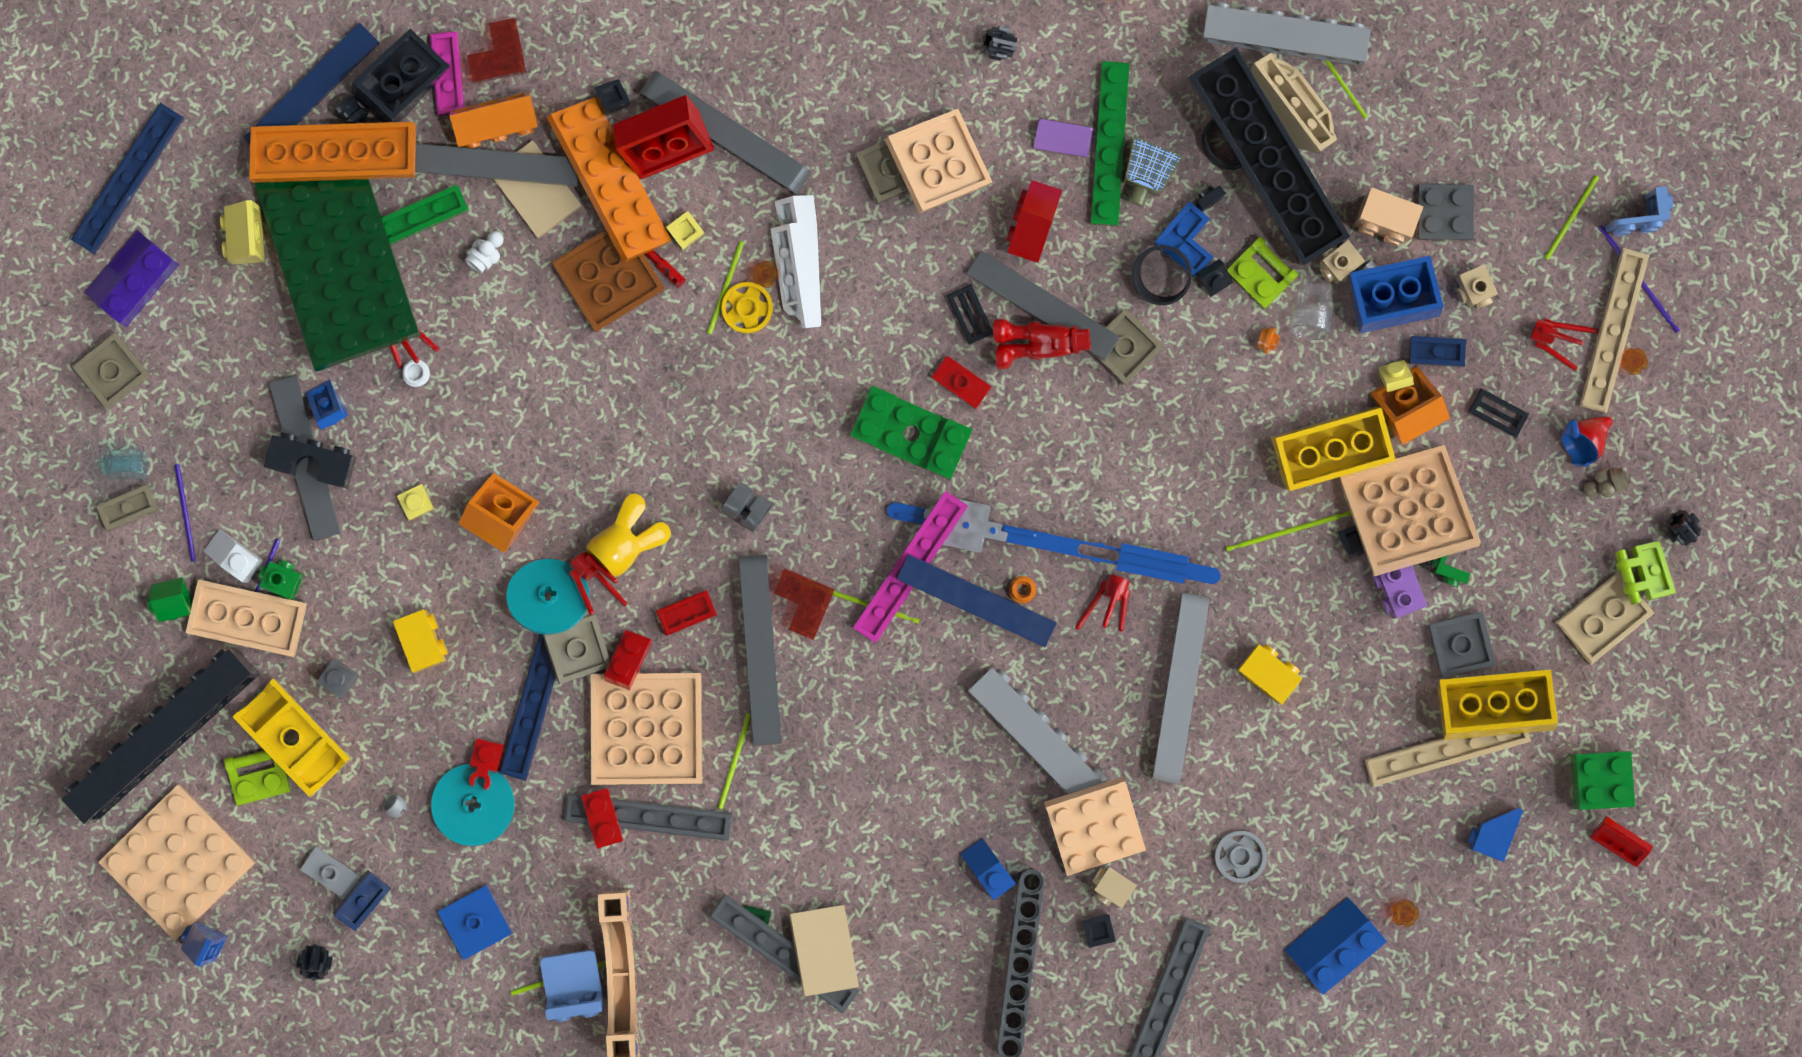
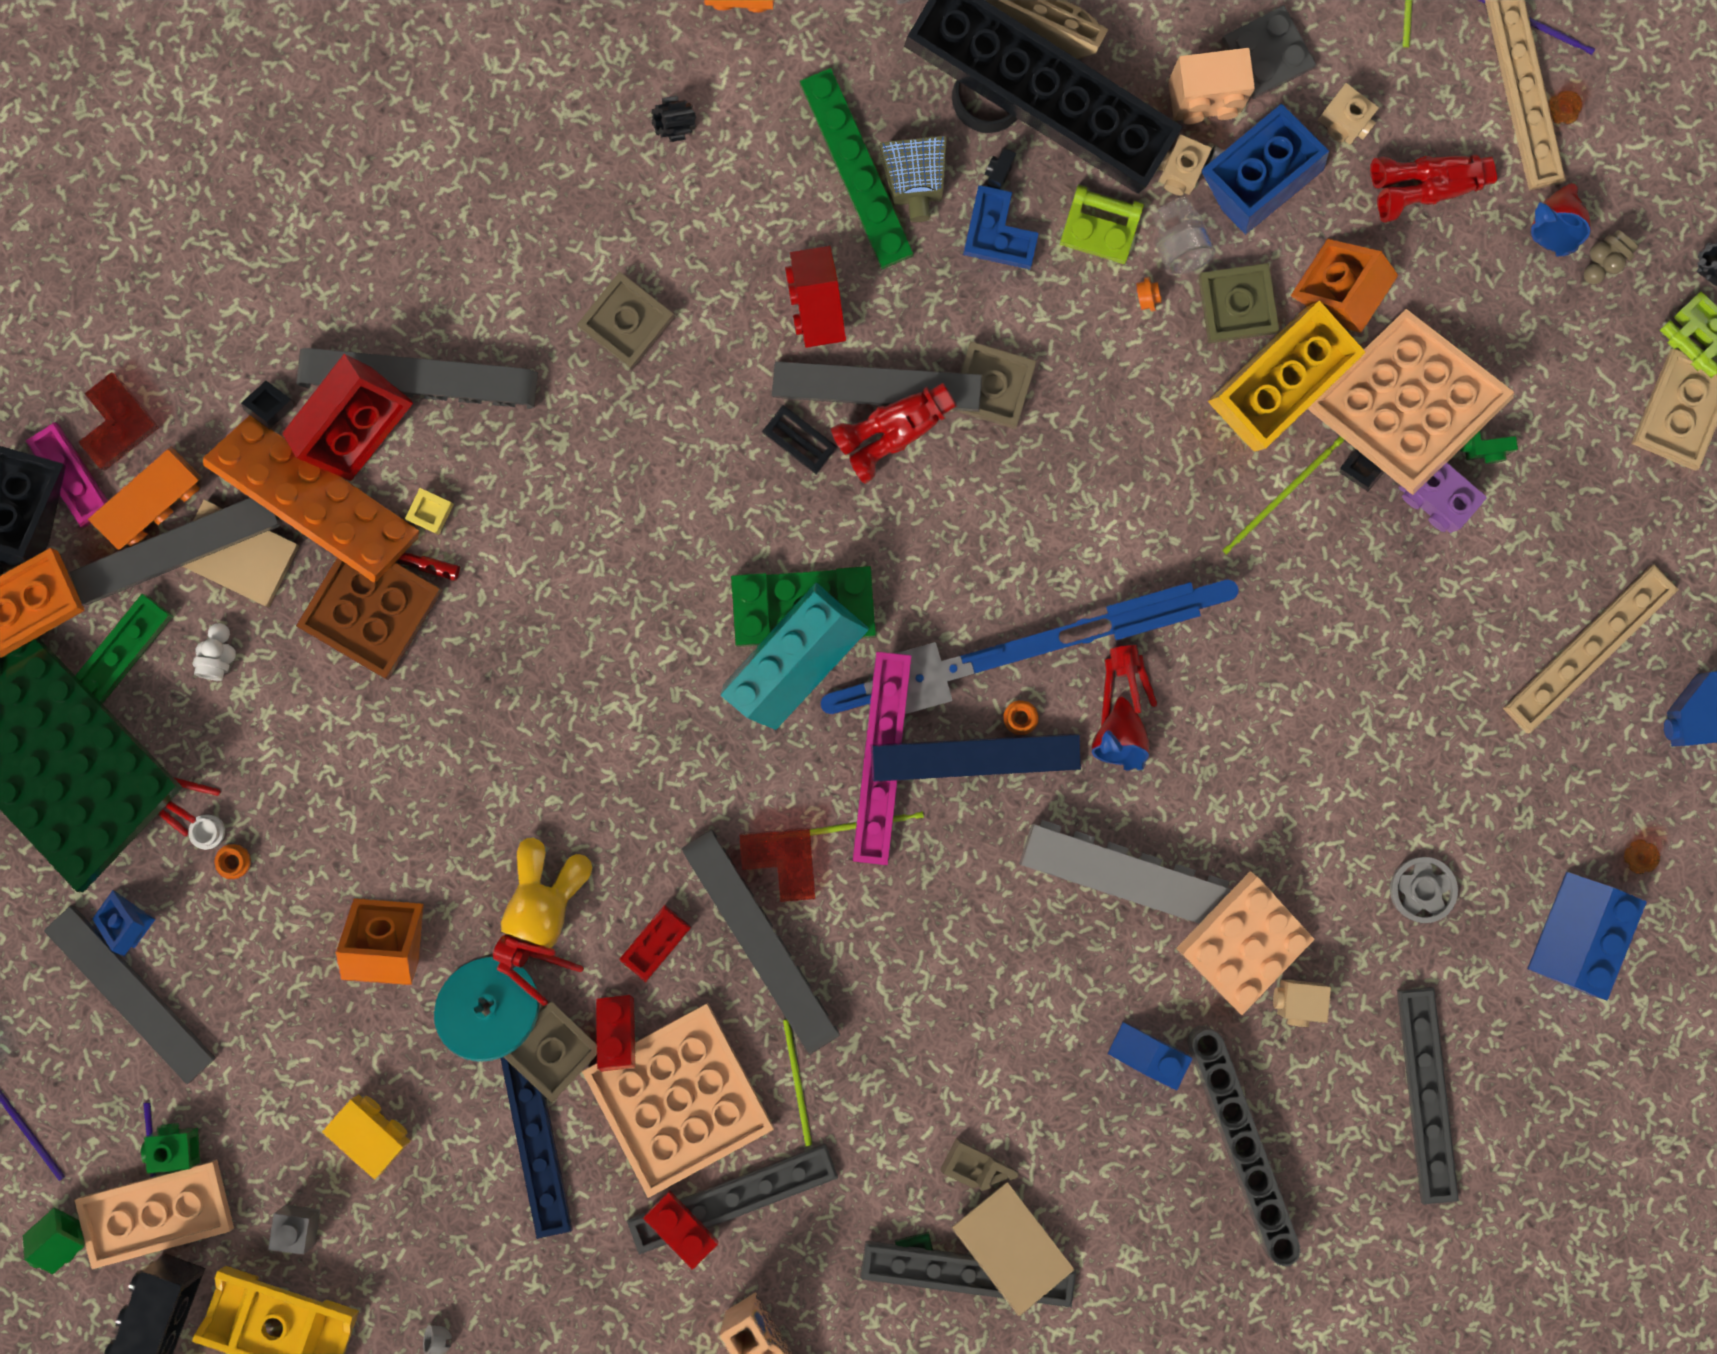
camera: 25 degrees left, 0 degrees up
white slope [204,529,264,583] -> none
black arch [264,432,356,489] -> none
light yellow plate [397,484,434,521] -> none
teal piece [431,764,515,846] -> none
red plate [469,739,504,791] -> none
lime axle [706,241,744,335] -> none
dark grey wheel [721,482,773,532] -> none
yellow wheel [722,282,773,334] -> none
clear orange plate [753,261,779,288] -> none
white wedge [771,195,821,328] -> none
light nougat plate [885,109,992,214] -> none
red plate [931,355,992,409] -> none
medium lavender slope [1034,119,1093,158] -> none
black plate [1082,914,1116,948] -> none
black tyre [1132,245,1192,306] -> none
light grey beam [1151,592,1209,784] -> none
black plate [1197,258,1233,297] -> none
yellow brick [1236,644,1303,705] -> none
light yellow plate [1378,360,1414,392] -> none
dark blue plate [1409,336,1466,367] -> none
dark grey plate [1428,611,1496,678] -> none
yellow brick [1437,669,1558,740] -> none
black tile [1467,388,1529,438] -> none
red plant [1530,318,1599,371] -> none
none -> orange plate [214,844,251,879]
none -> teal slope [720,582,869,730]
none -> dark tan slope [940,1138,1019,1191]
none -> hat [1092,697,1149,771]
none -> olive plate [1198,263,1279,344]
none -> red piece [1370,154,1497,223]

